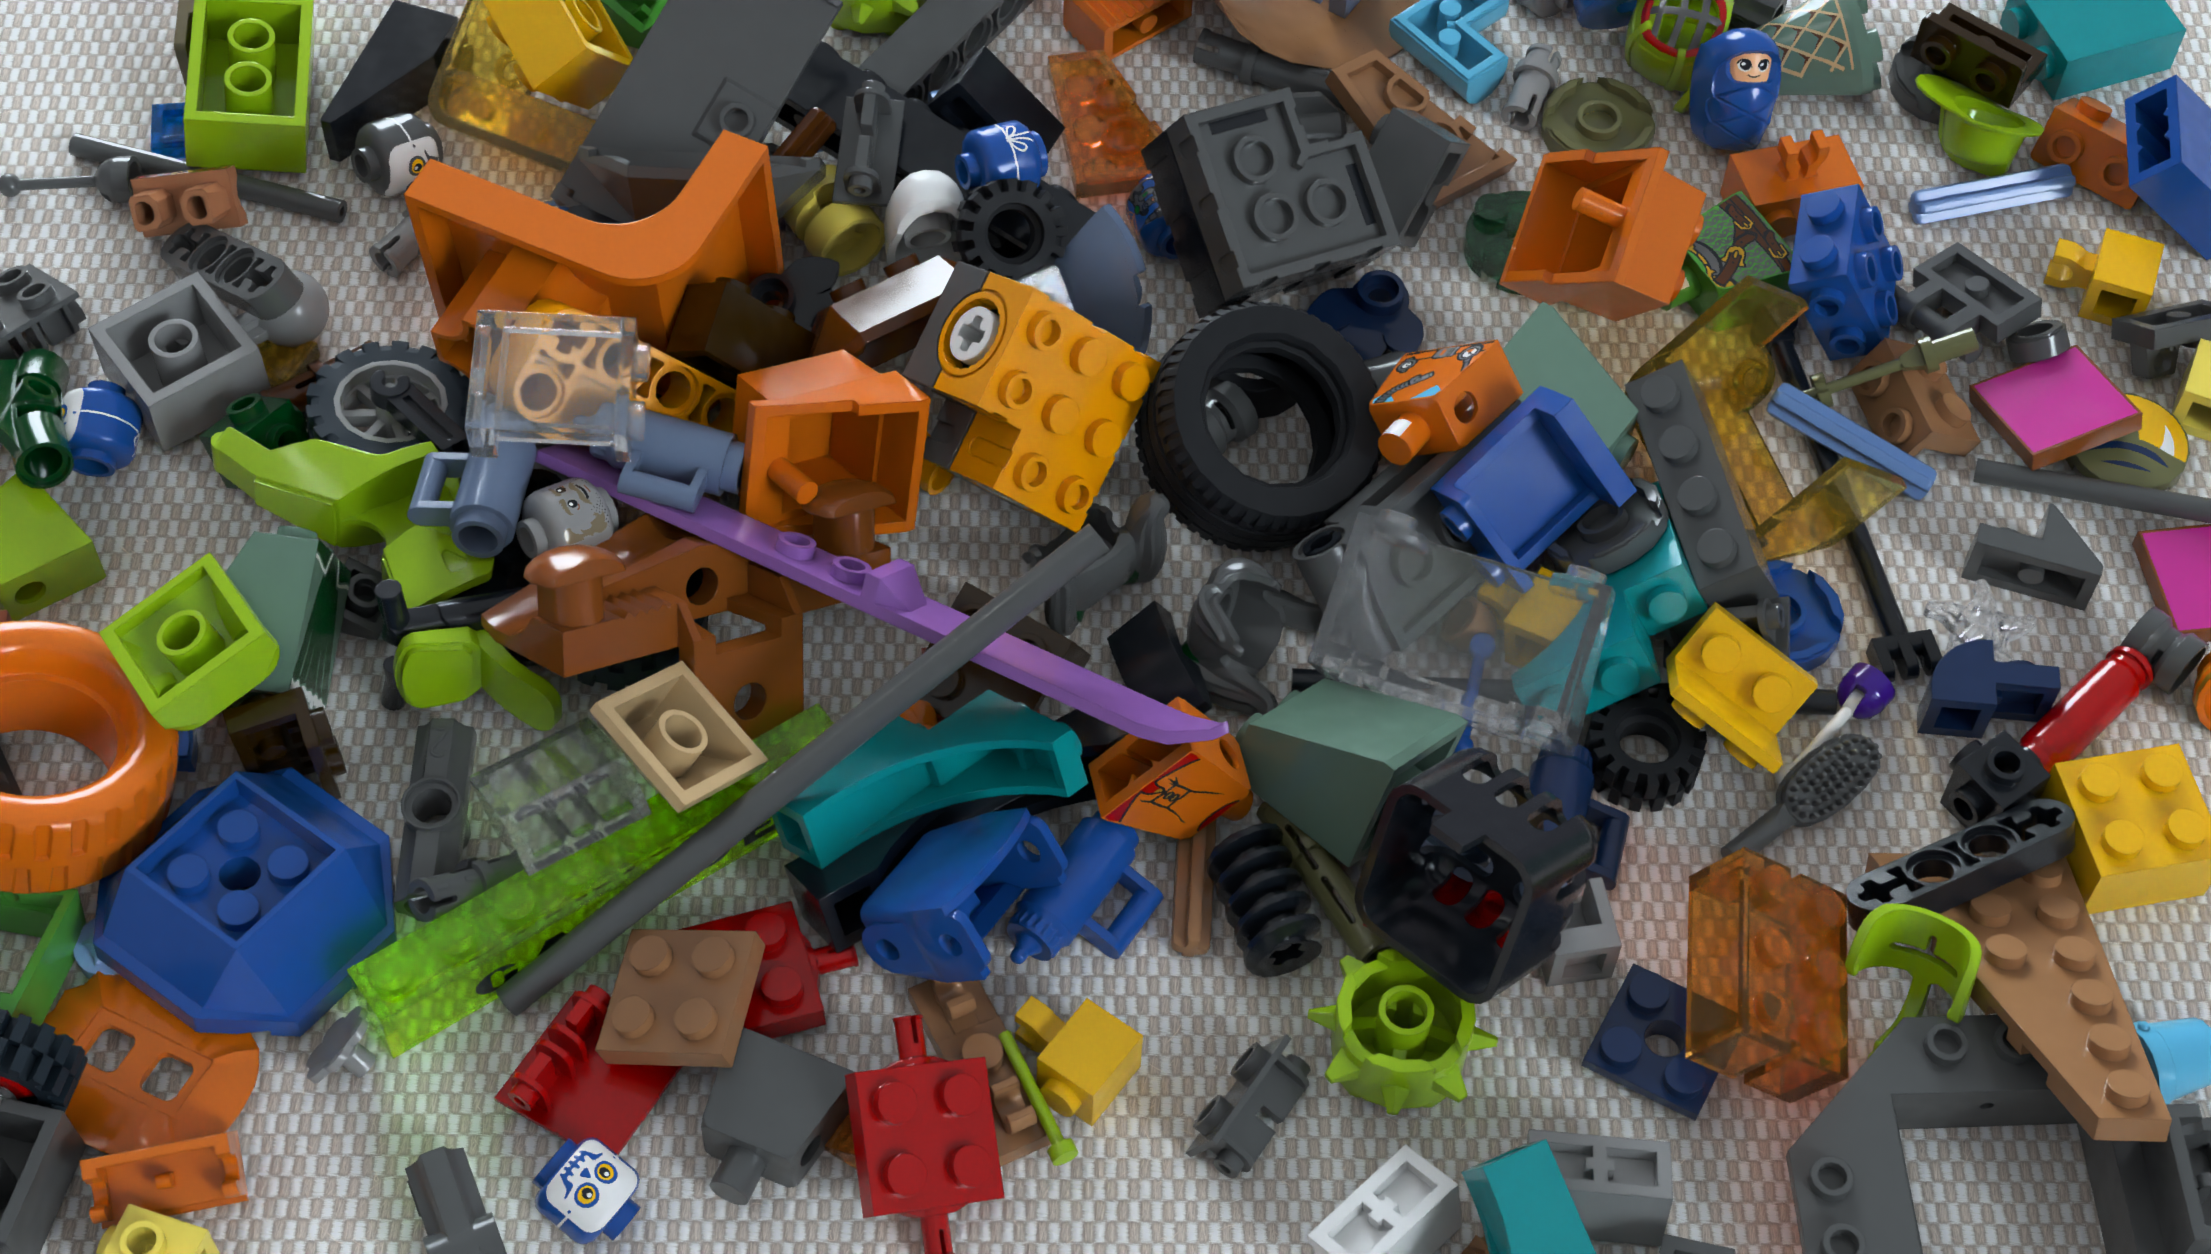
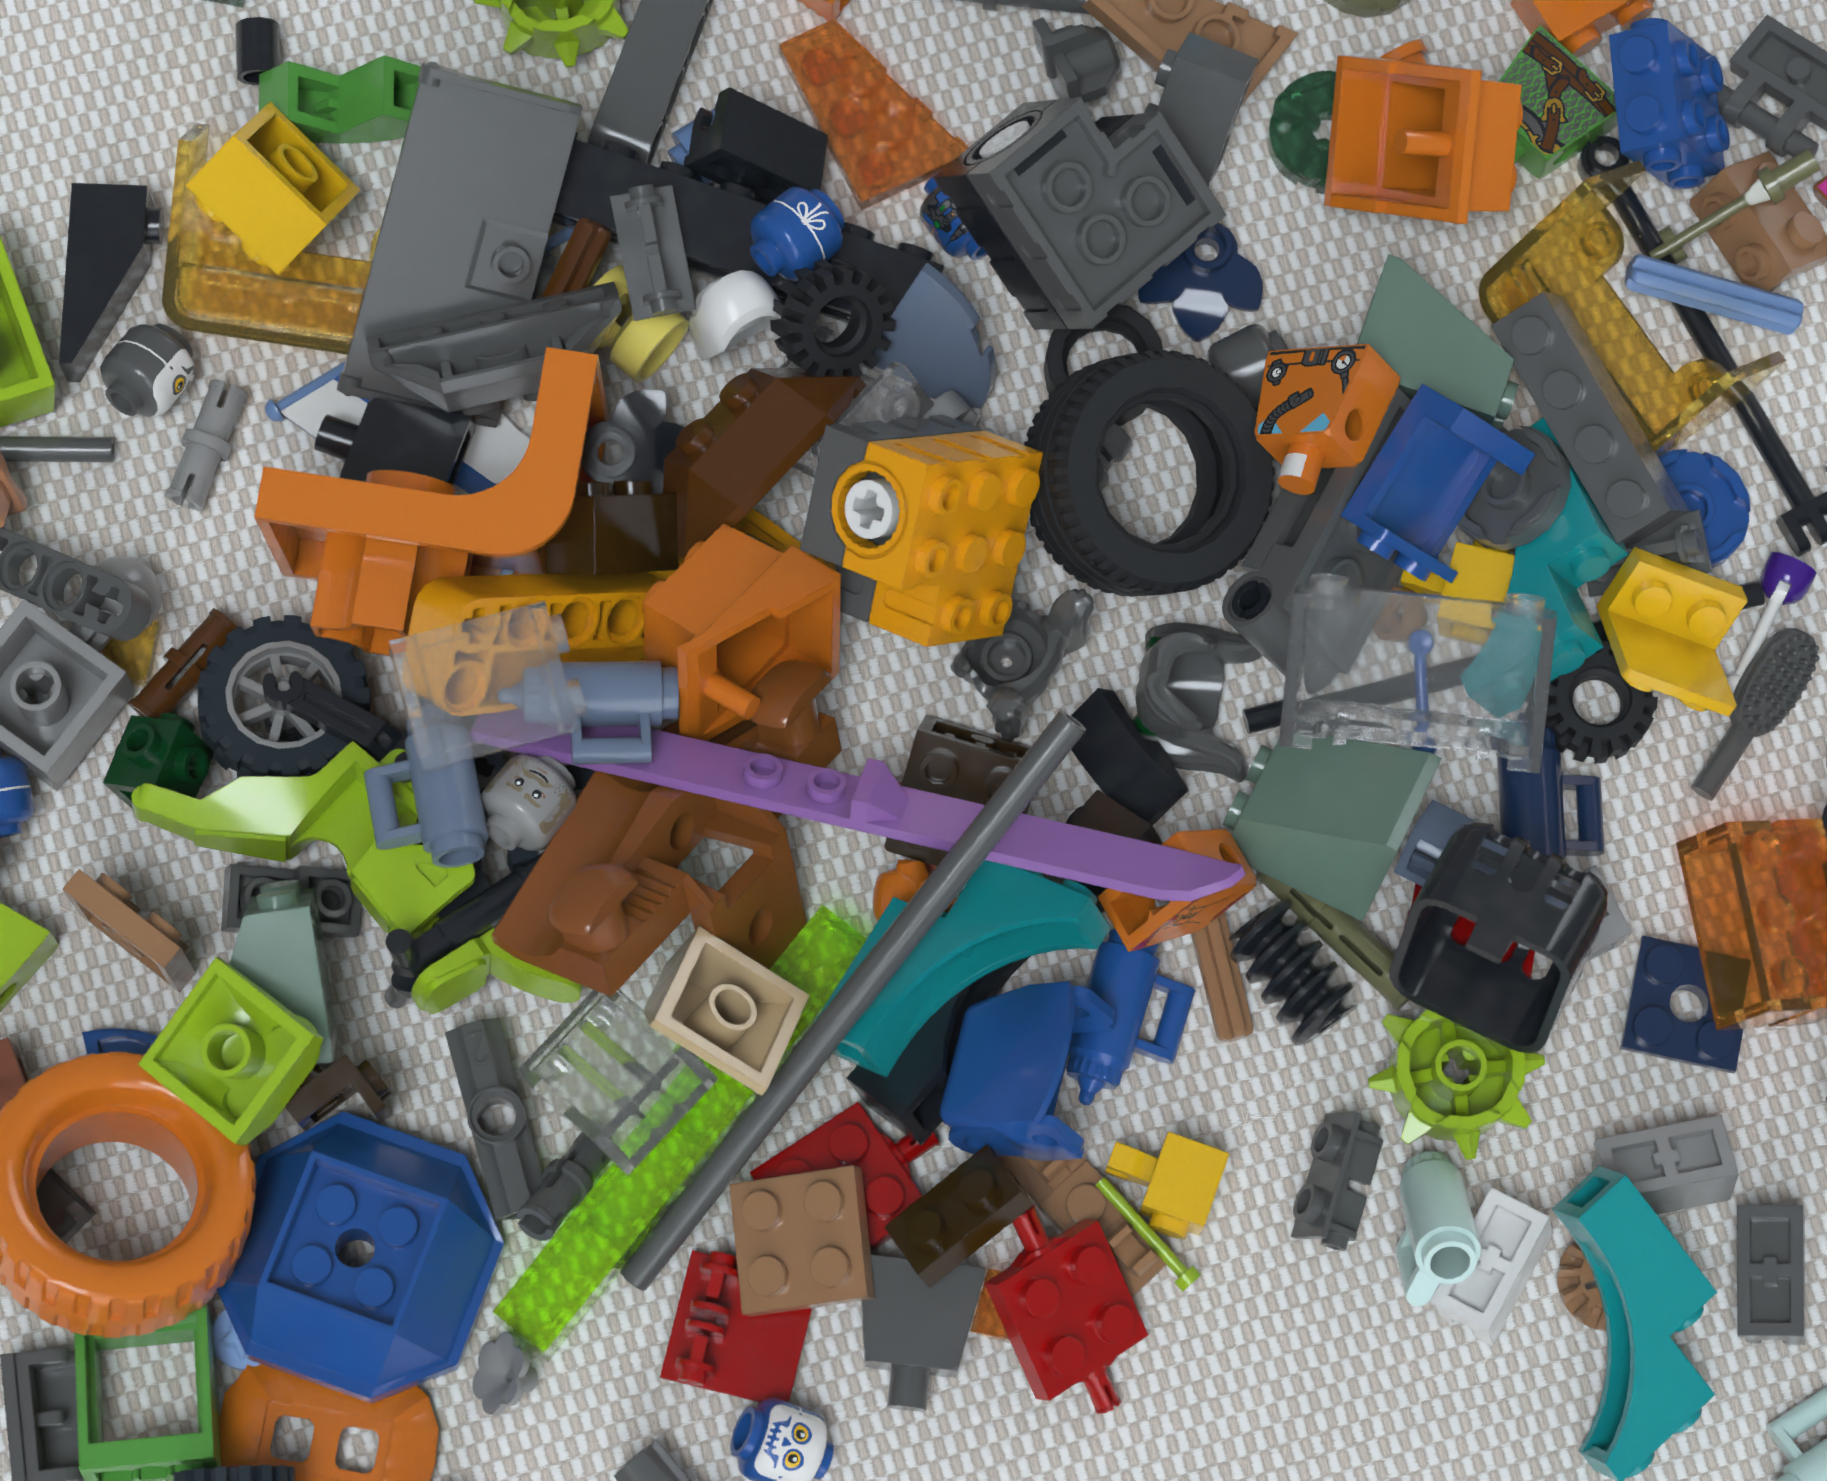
camera: 20 degrees left, 20 degrees up
none -> medium nougat plate [62,869,196,993]
none -> dark brown bracket [884,1144,1033,1288]
none -> light aqua piece [1395,1151,1481,1306]

